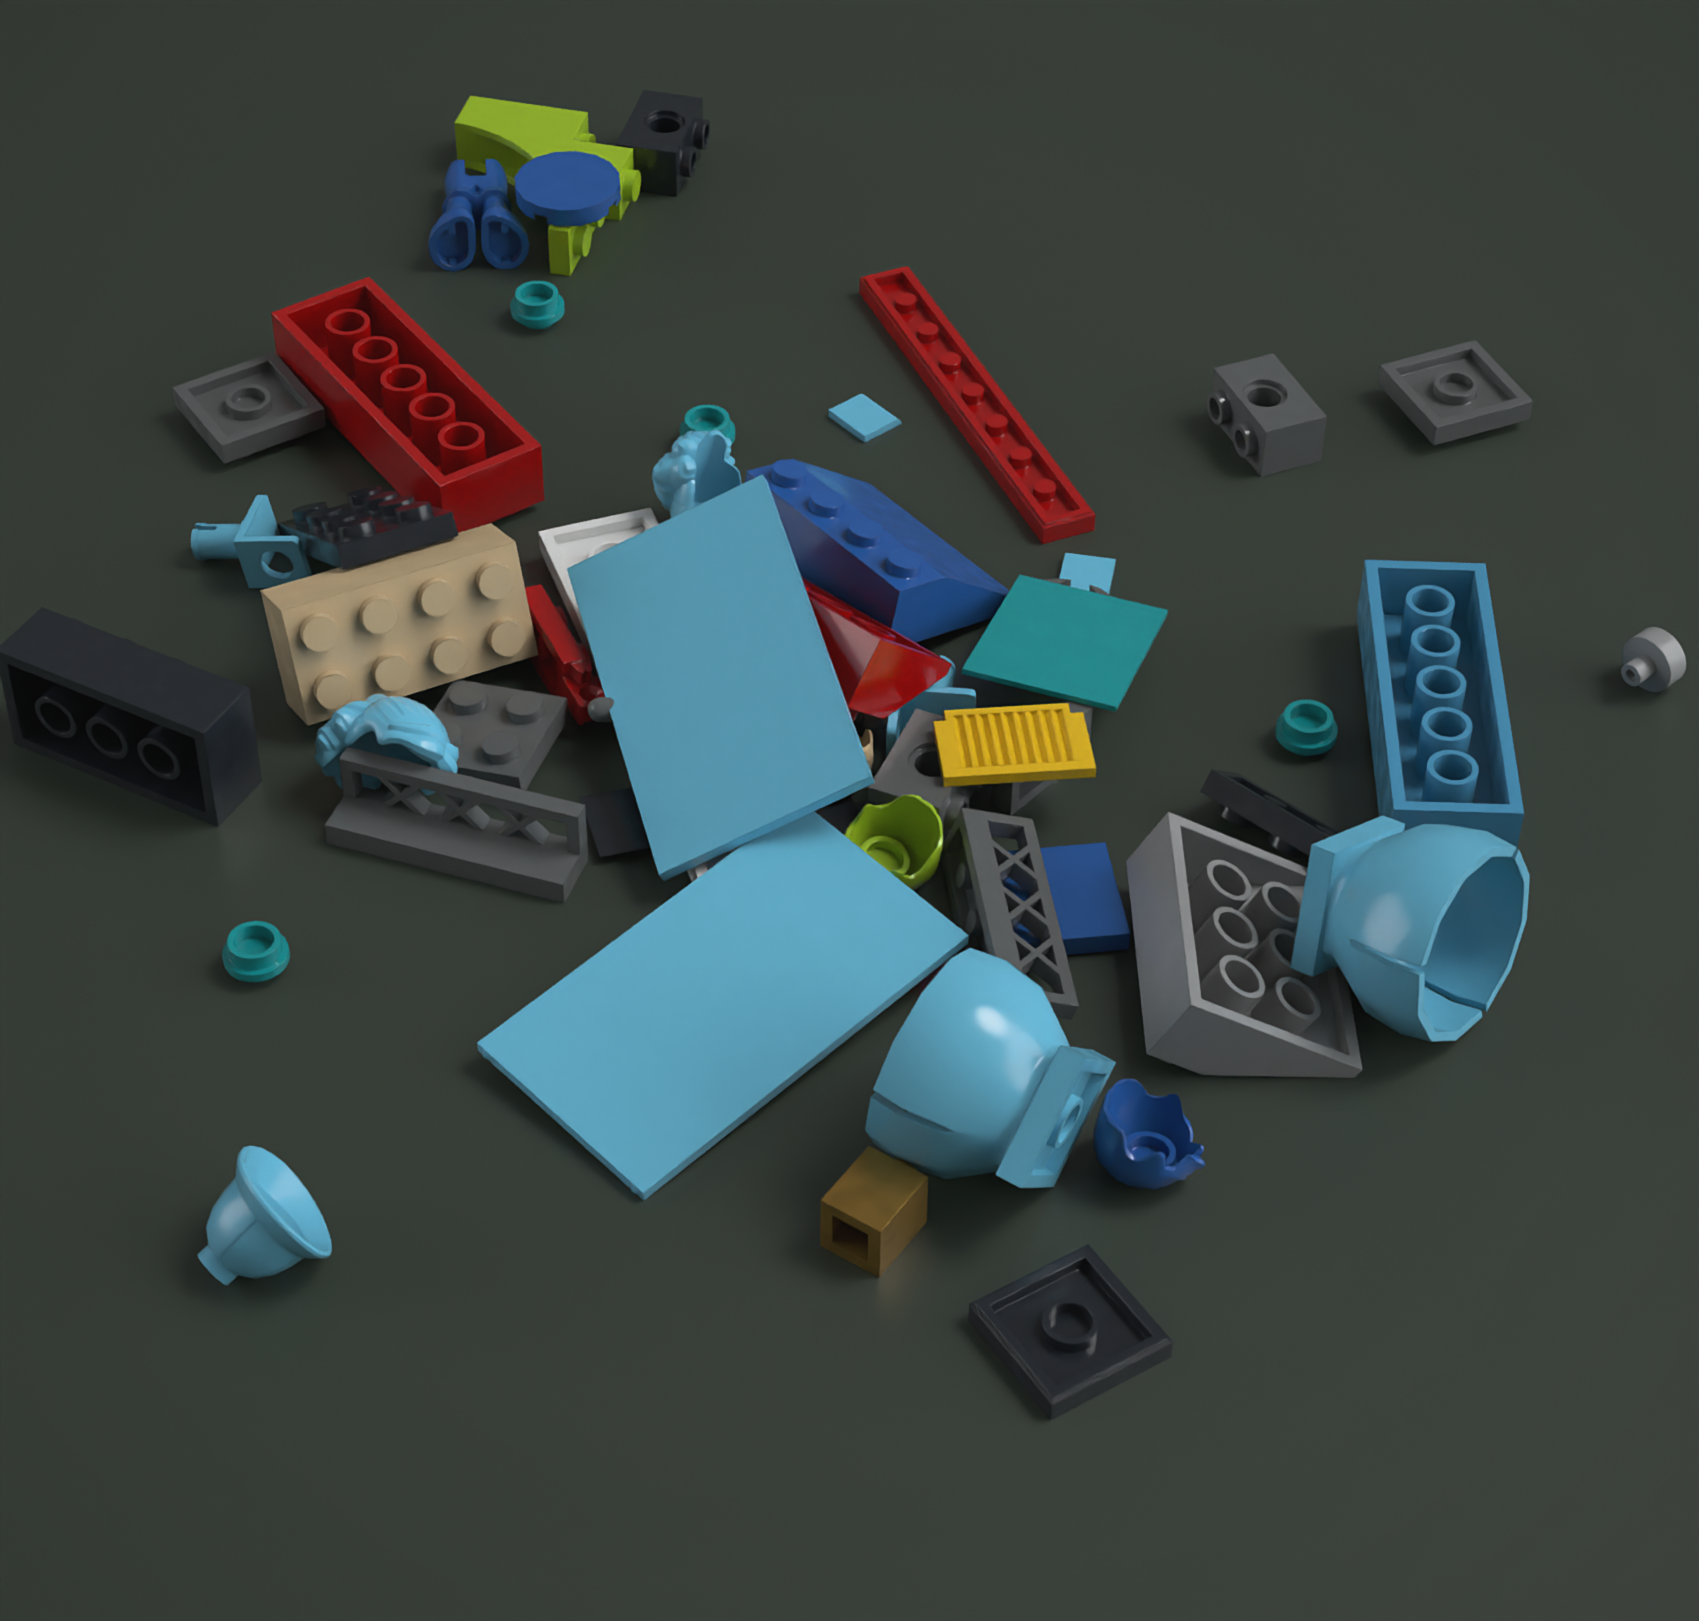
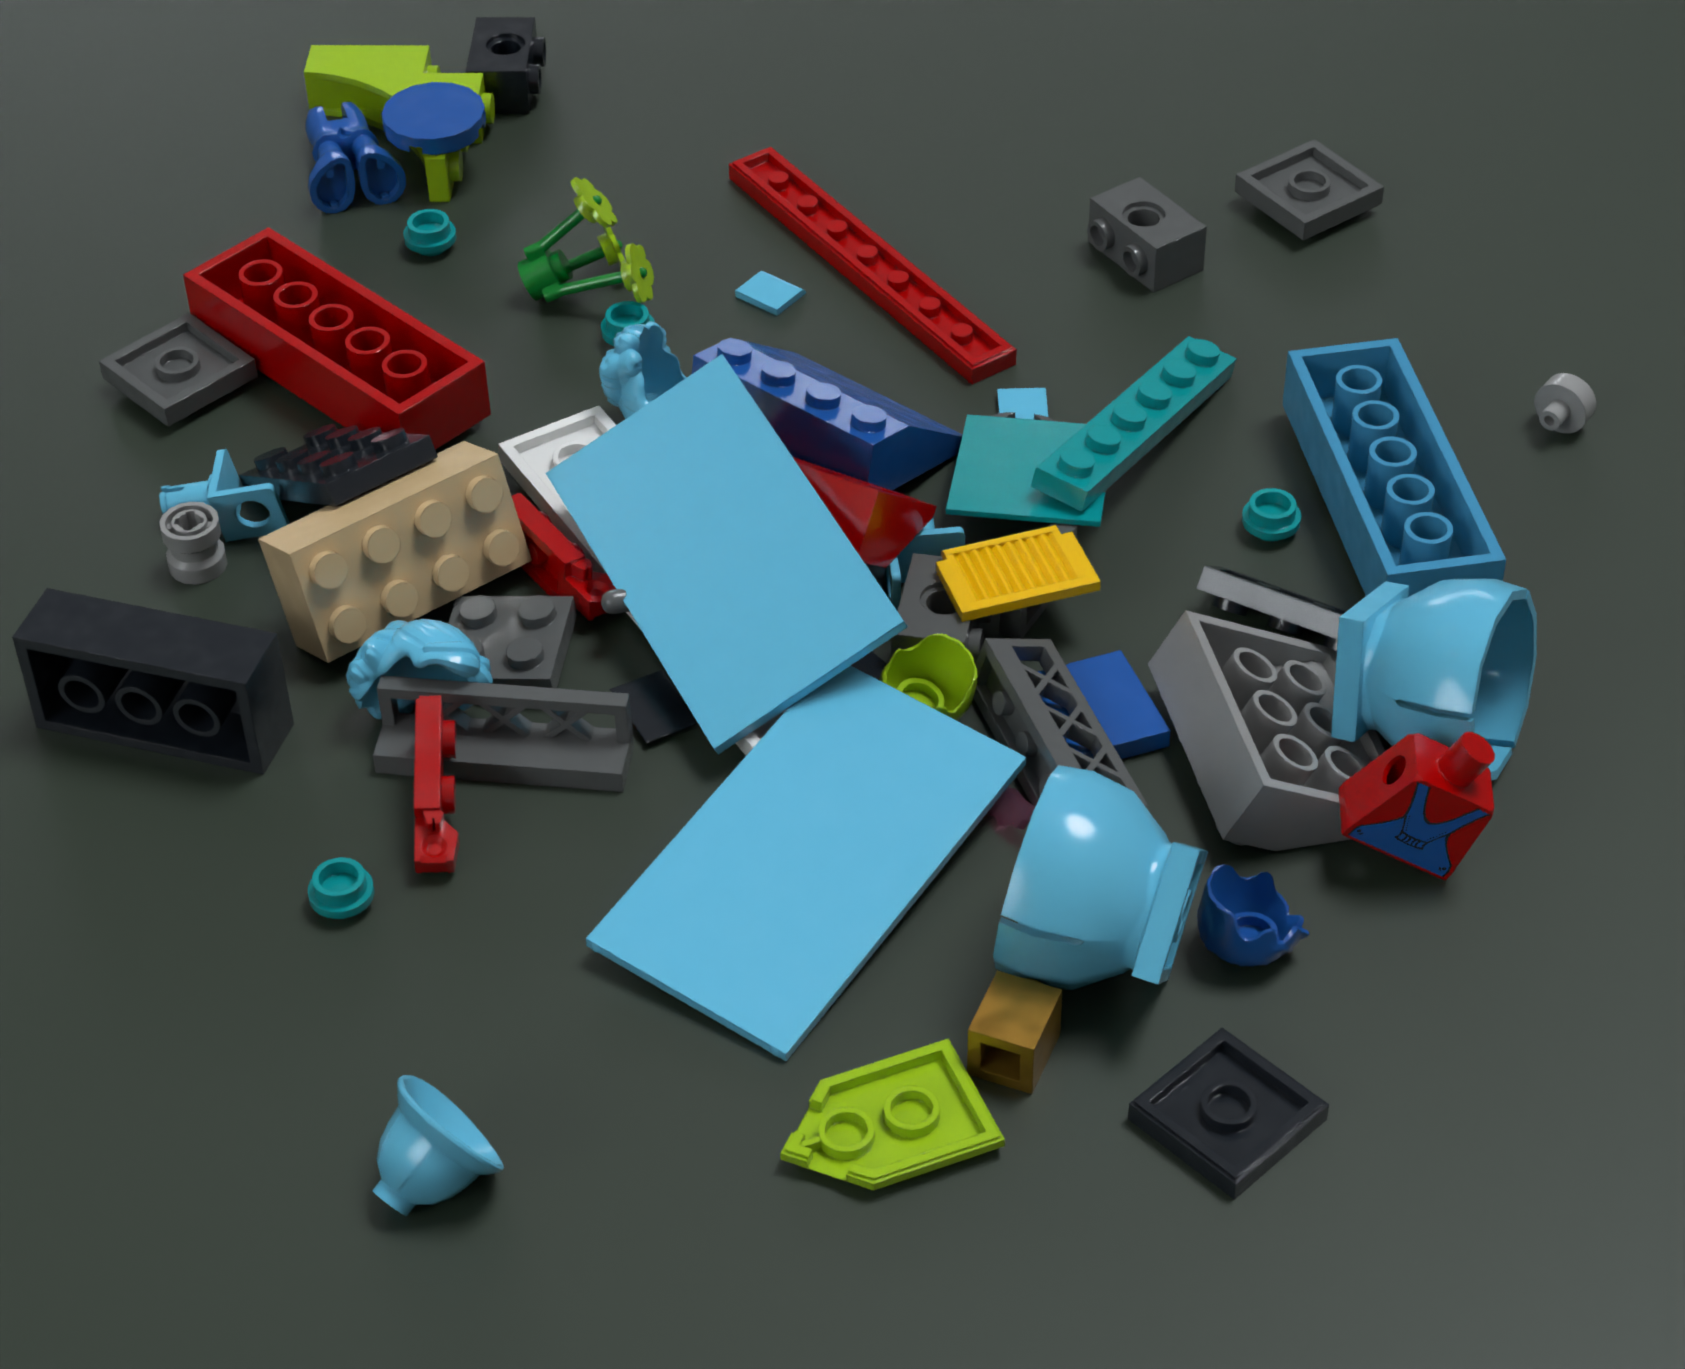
camera: 10 degrees left, 0 degrees up
none -> light grey wheel [159,502,228,585]
none -> red hinge [414,695,460,873]
none -> plant [517,177,654,303]
none -> lime tile [780,1038,1005,1191]
none -> teal plate [1031,336,1237,511]
none -> red torso [1339,732,1495,881]

